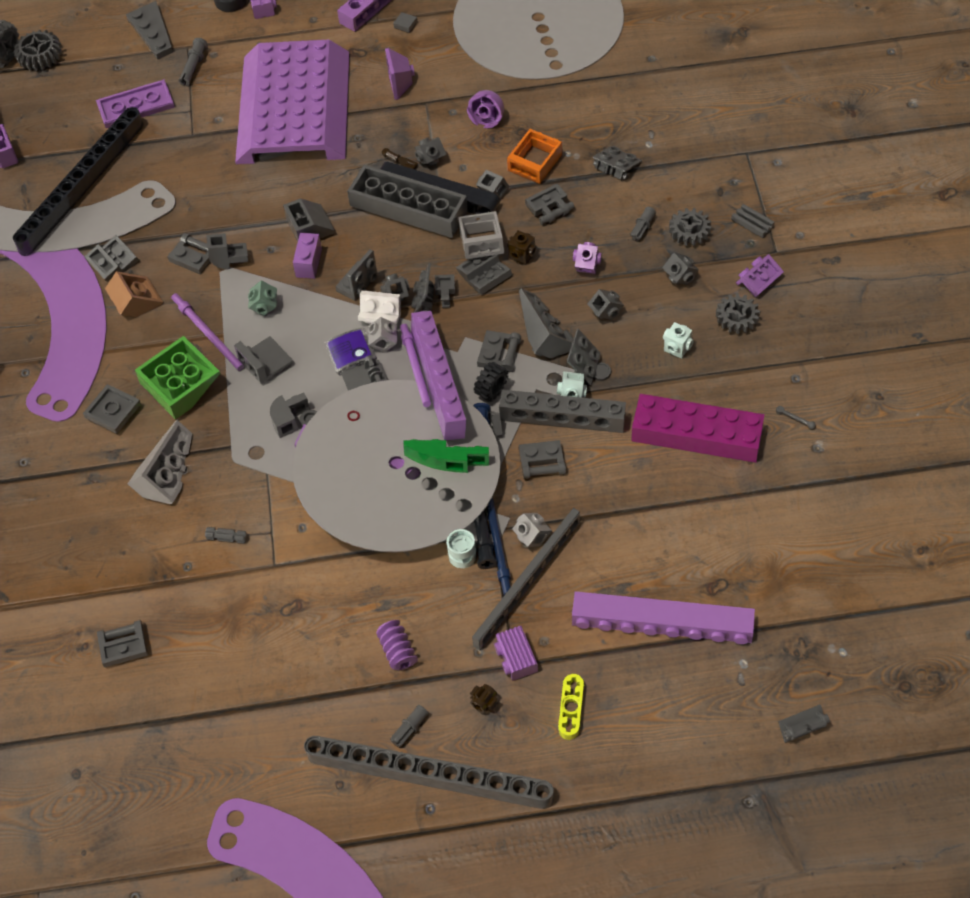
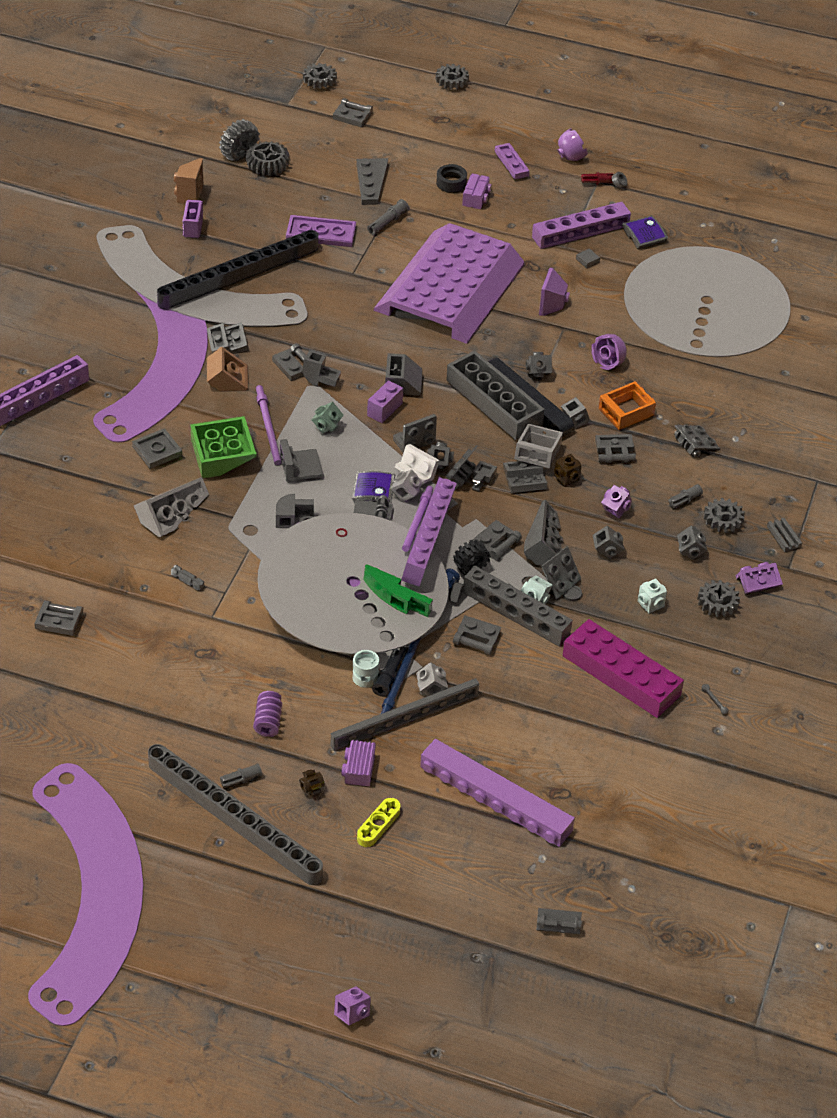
camera: 20 degrees right, 10 degrees down
dark brown piece [382,148,418,169] -> none

